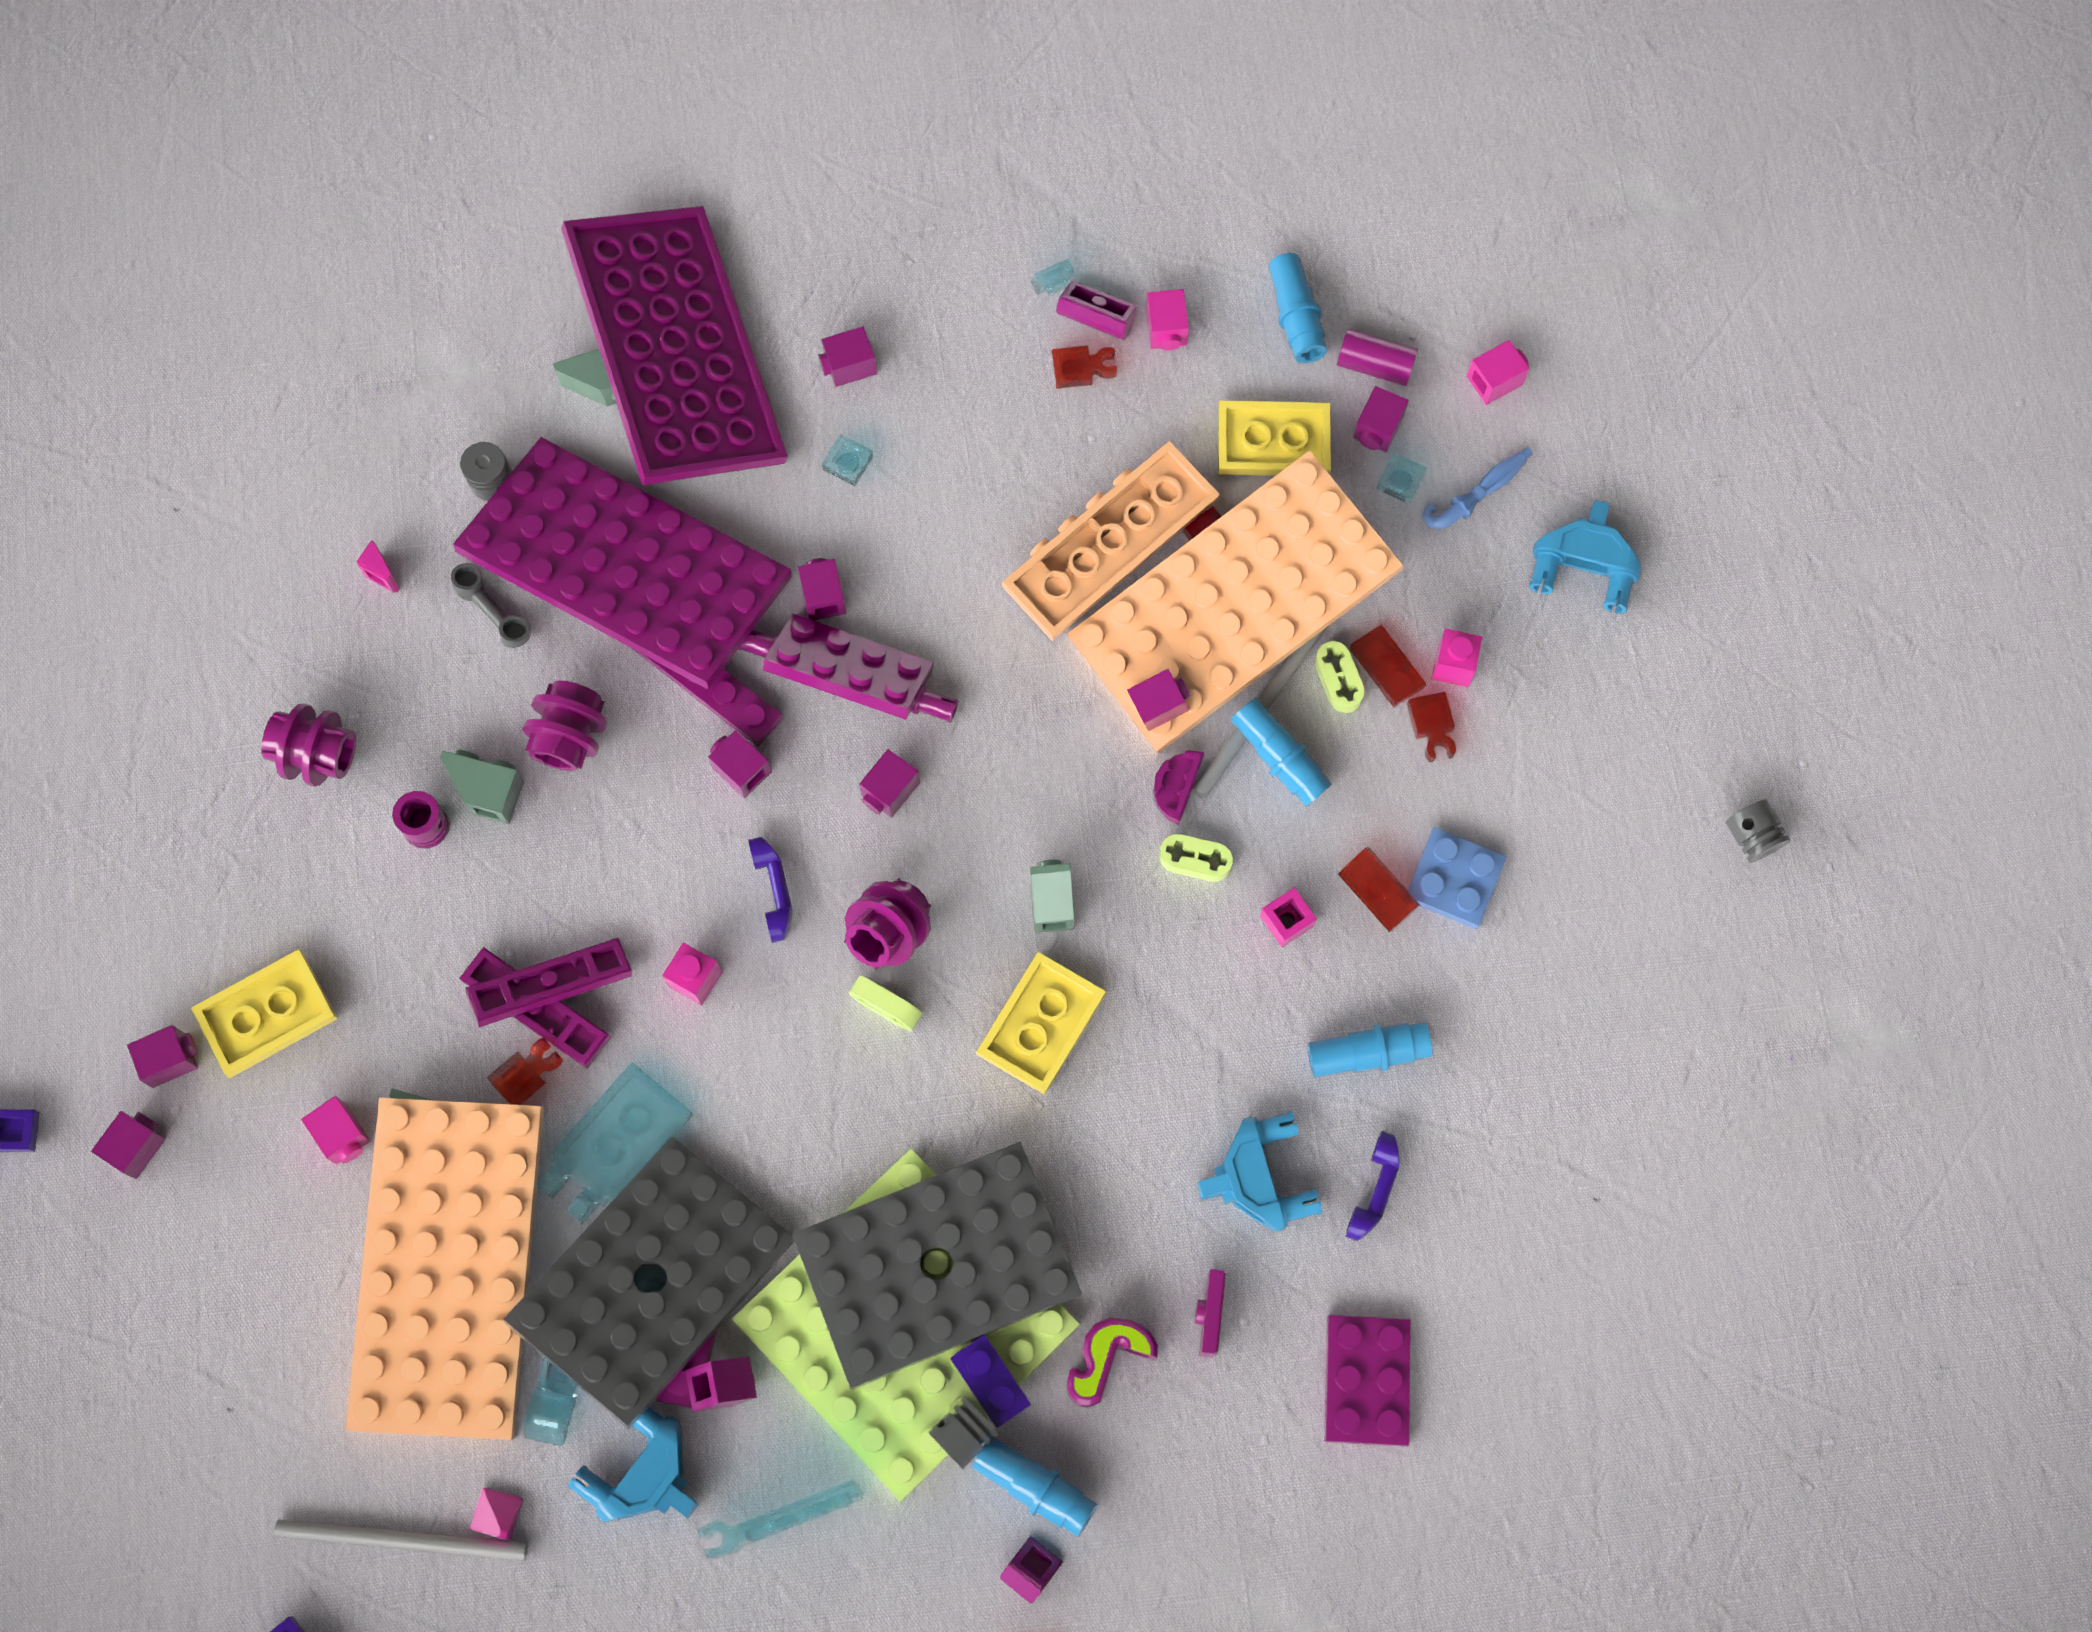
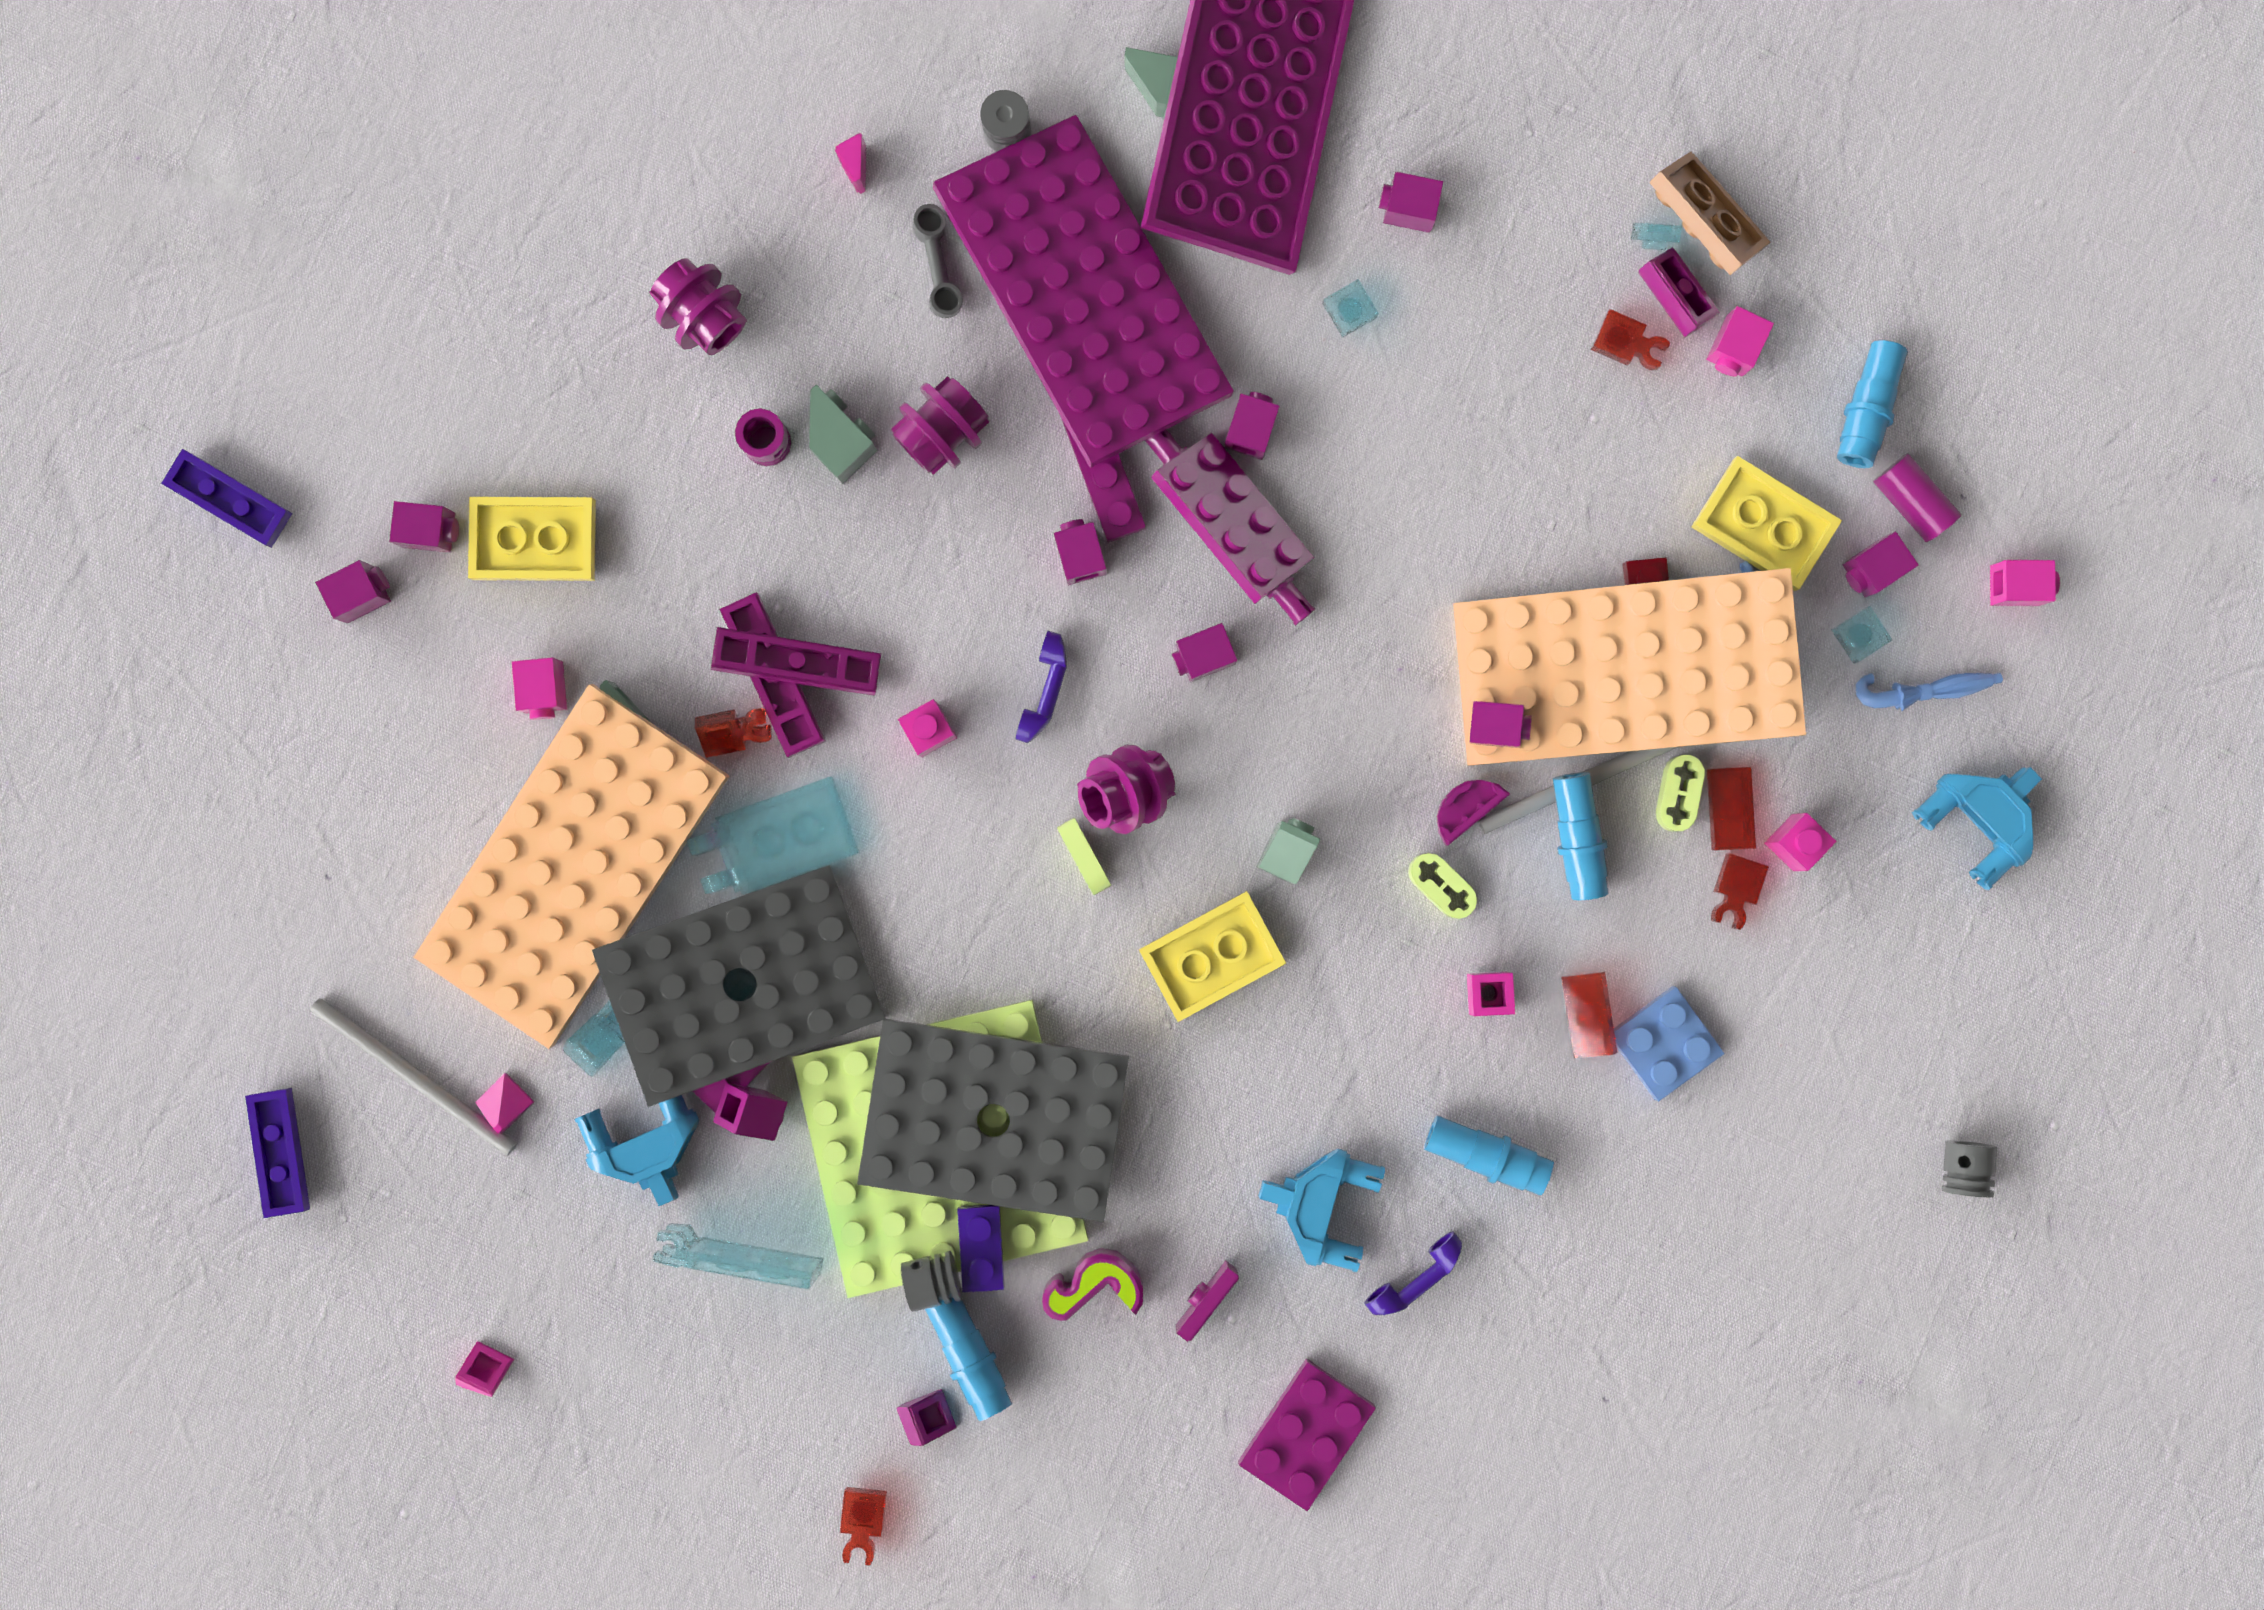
camera: 30 degrees right, 15 degrees up
light nougat plate [1002,441,1220,641] -> none
none -> medium nougat plate [1649,151,1771,275]

